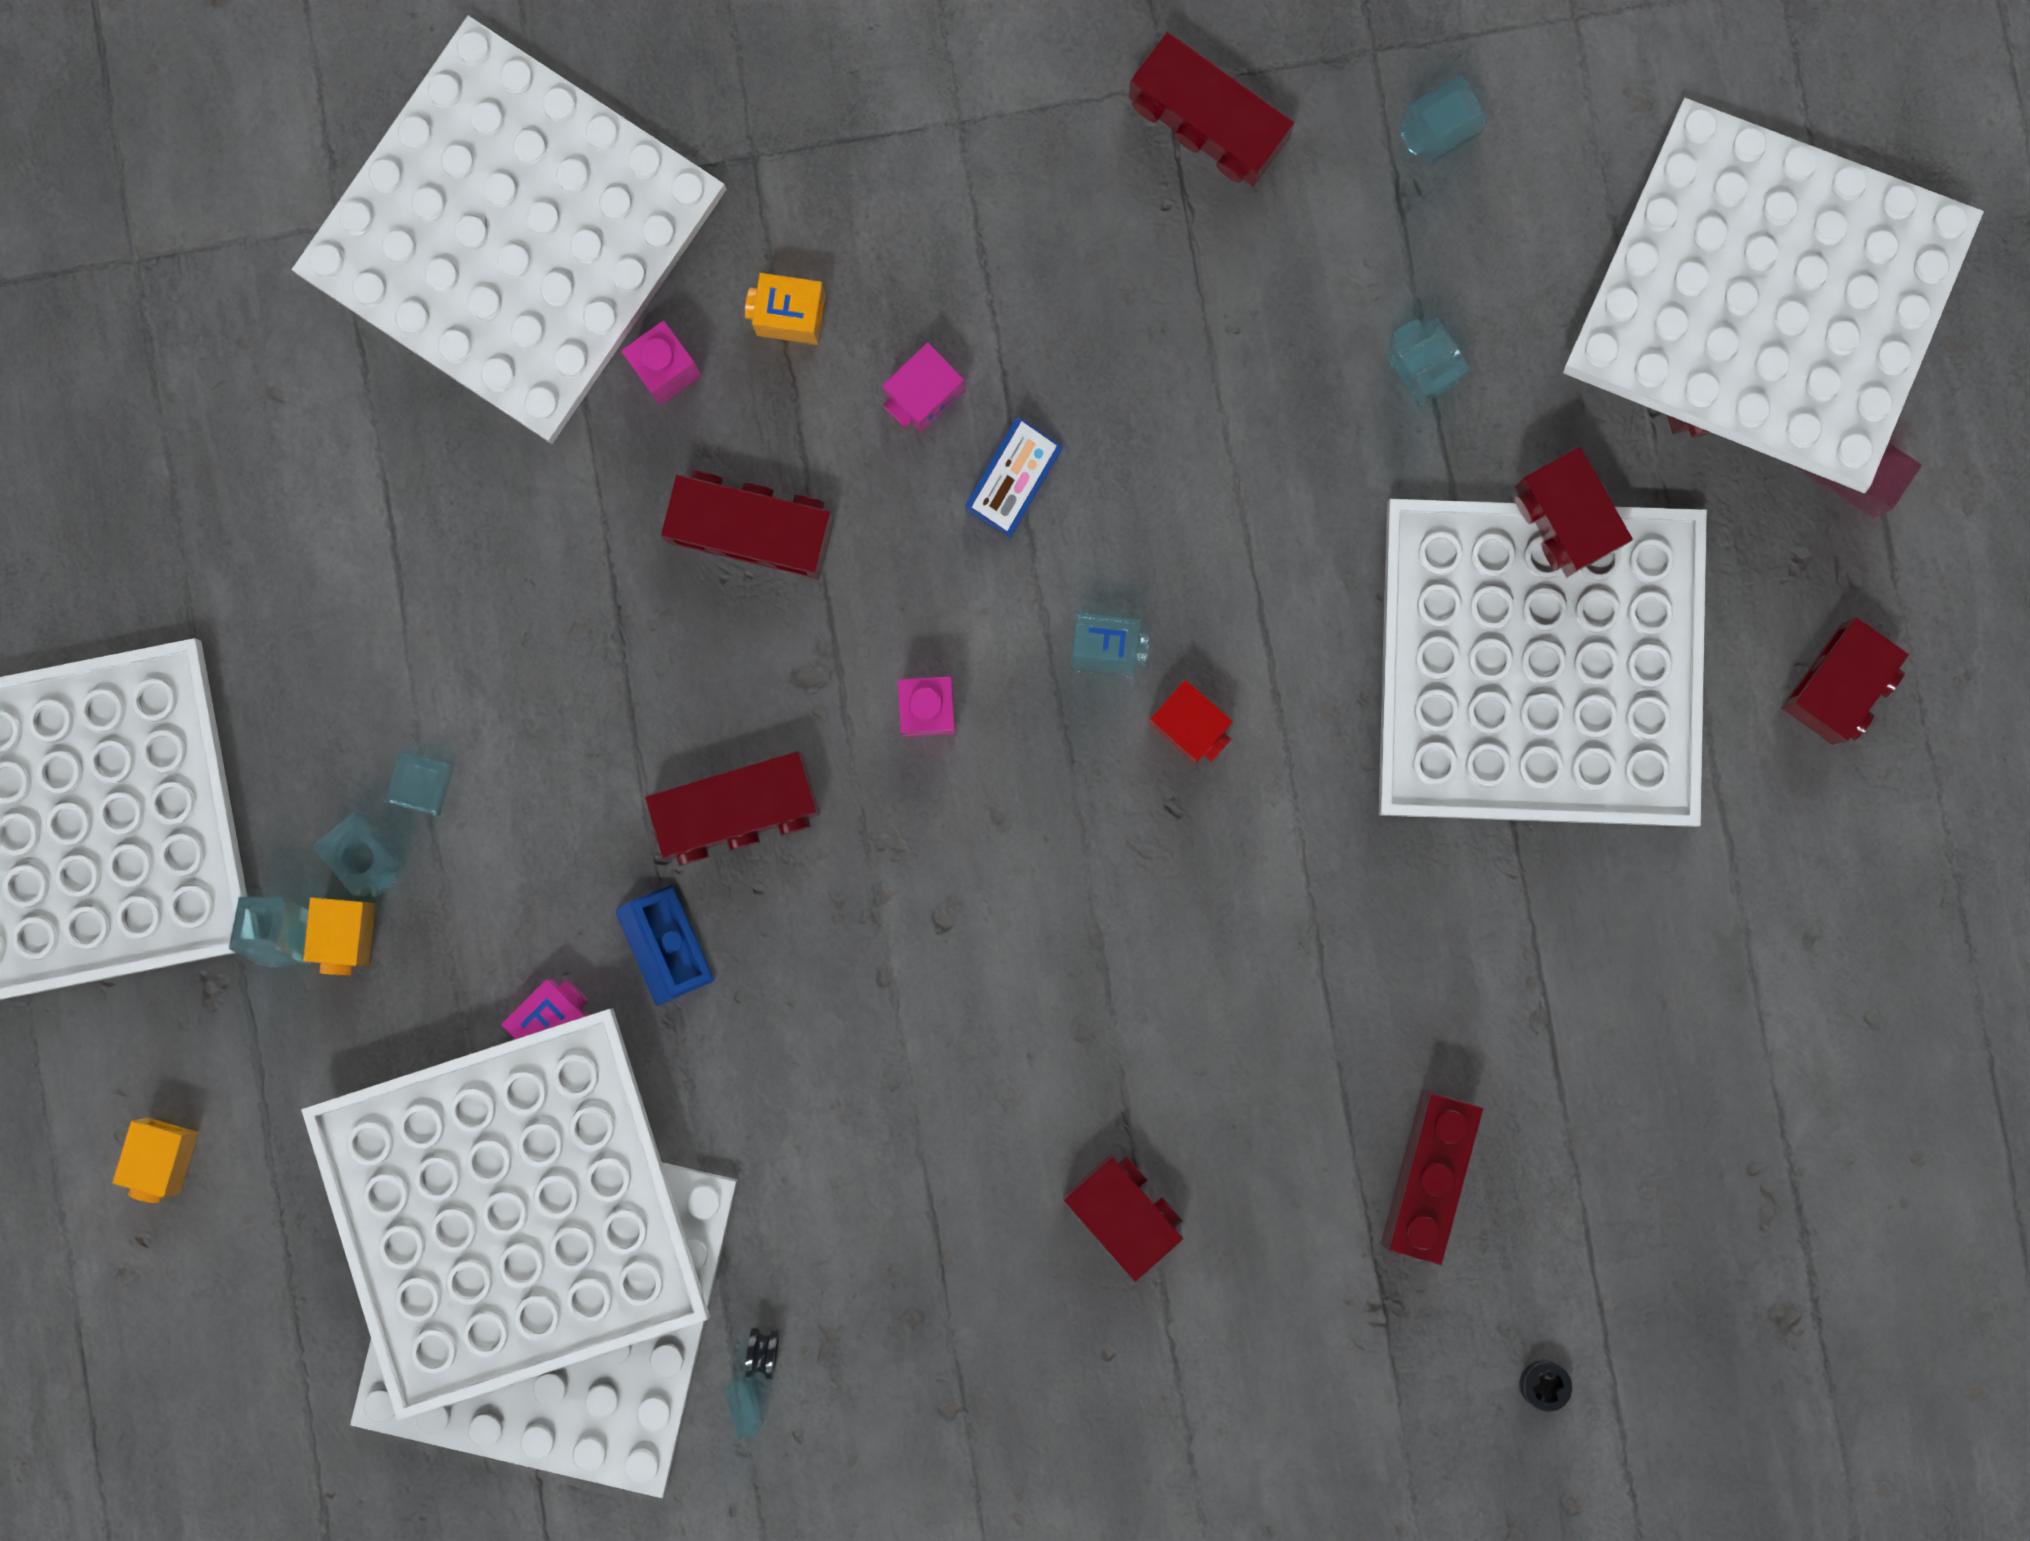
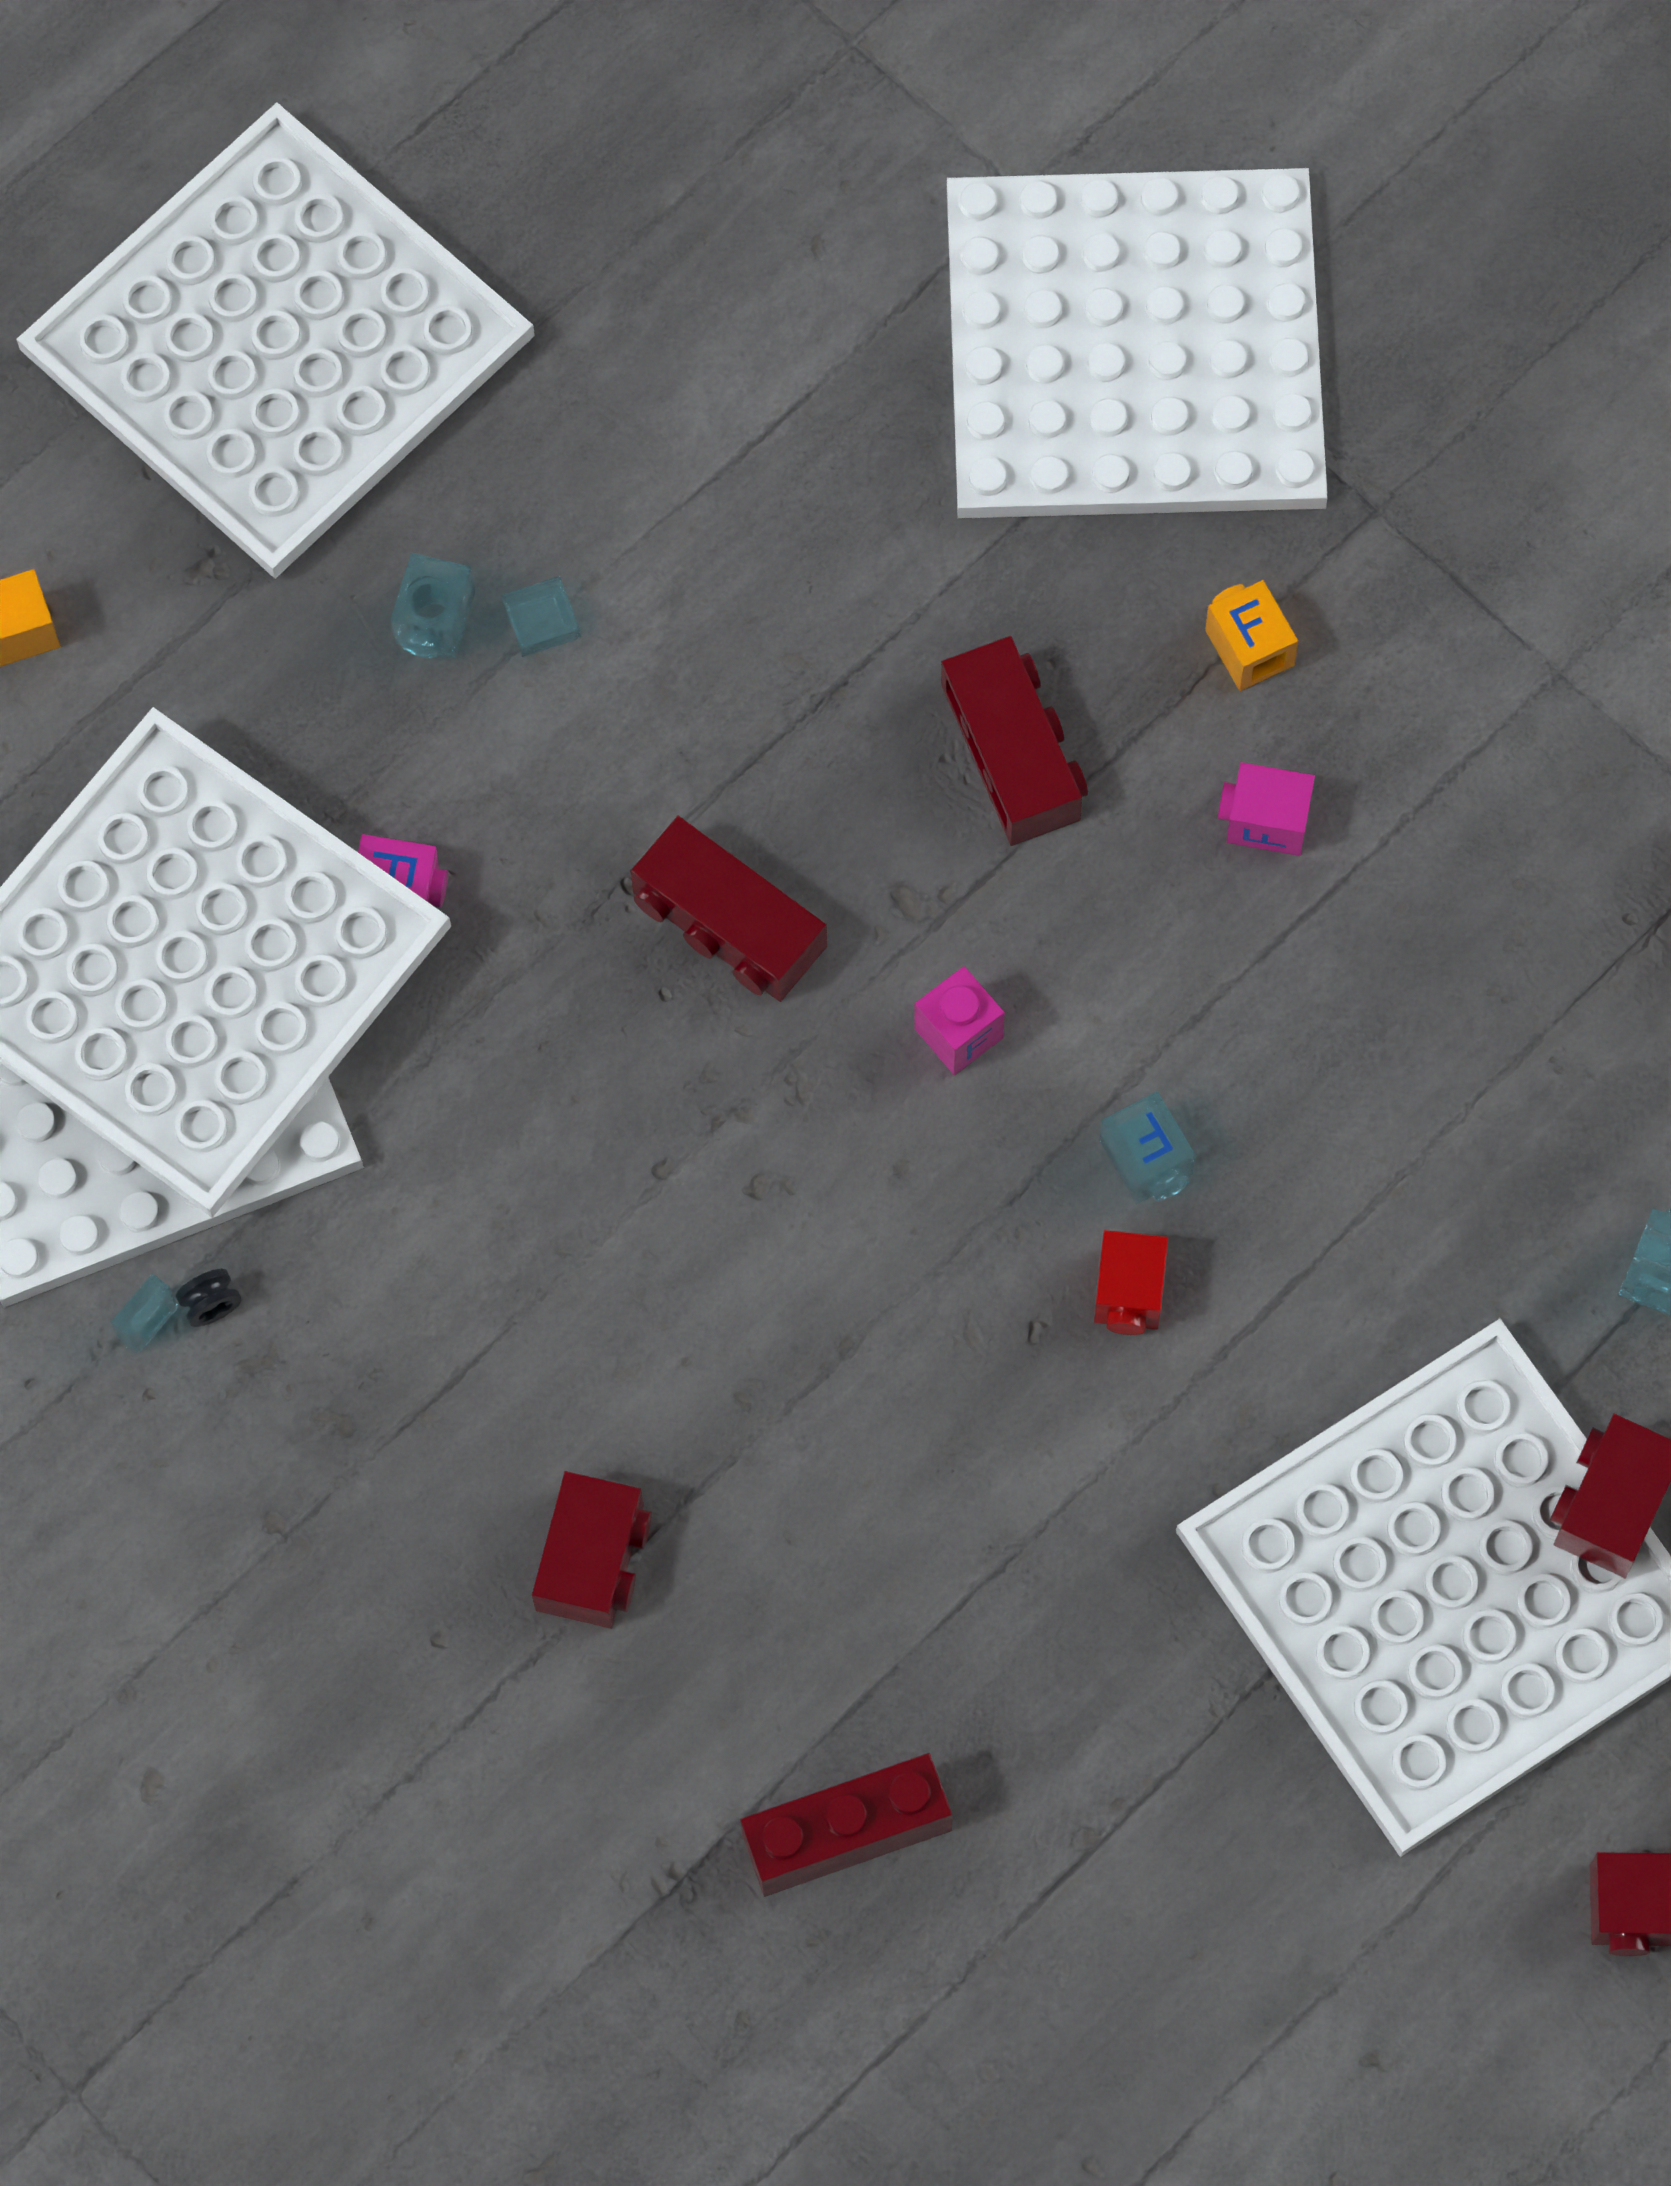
camera: 50 degrees right, 15 degrees down
clear light blue brick [229,897,310,967] -> none
light orange brick [303,897,376,976] -> none
blue slope [616,885,715,1006] -> none
dark pink brick [621,320,702,406] -> none
slope [965,416,1063,538] -> none
black bush [1519,1360,1573,1412] -> none

